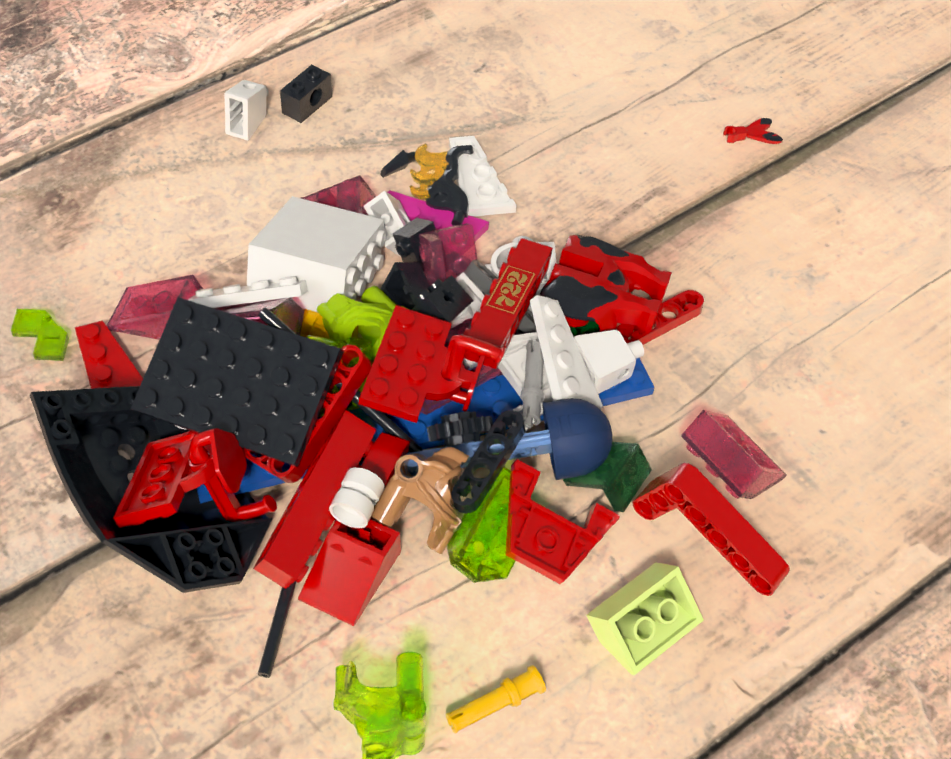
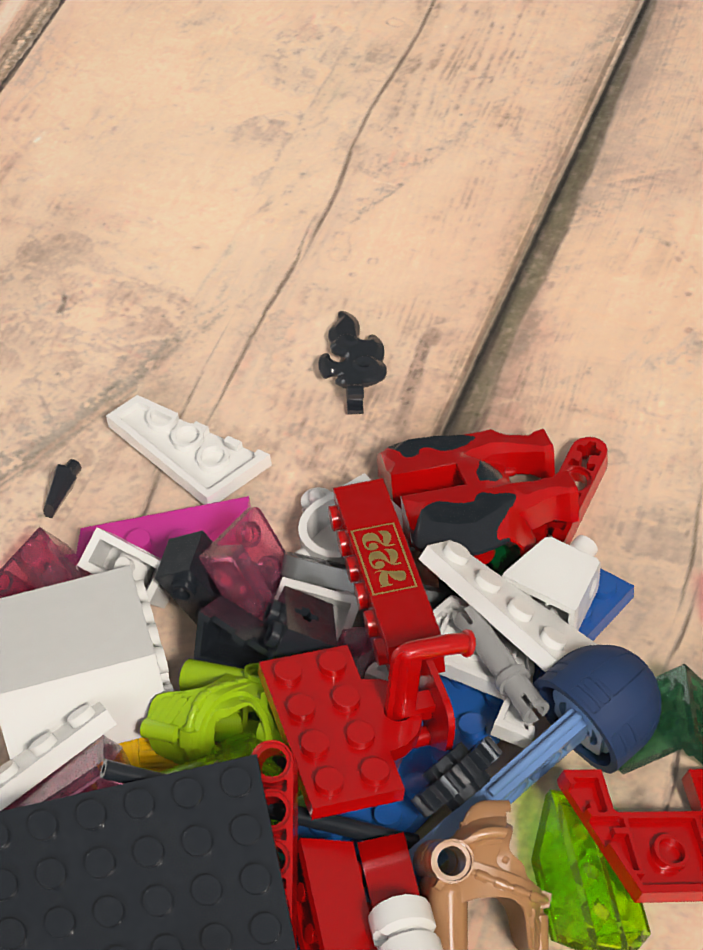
camera: 25 degrees left, 5 degrees down
piece [409,143,474,228] -> none
black beam [451,410,525,514] -> none
red piece [723,118,783,144] -> none
none -> black piece [318,311,387,414]

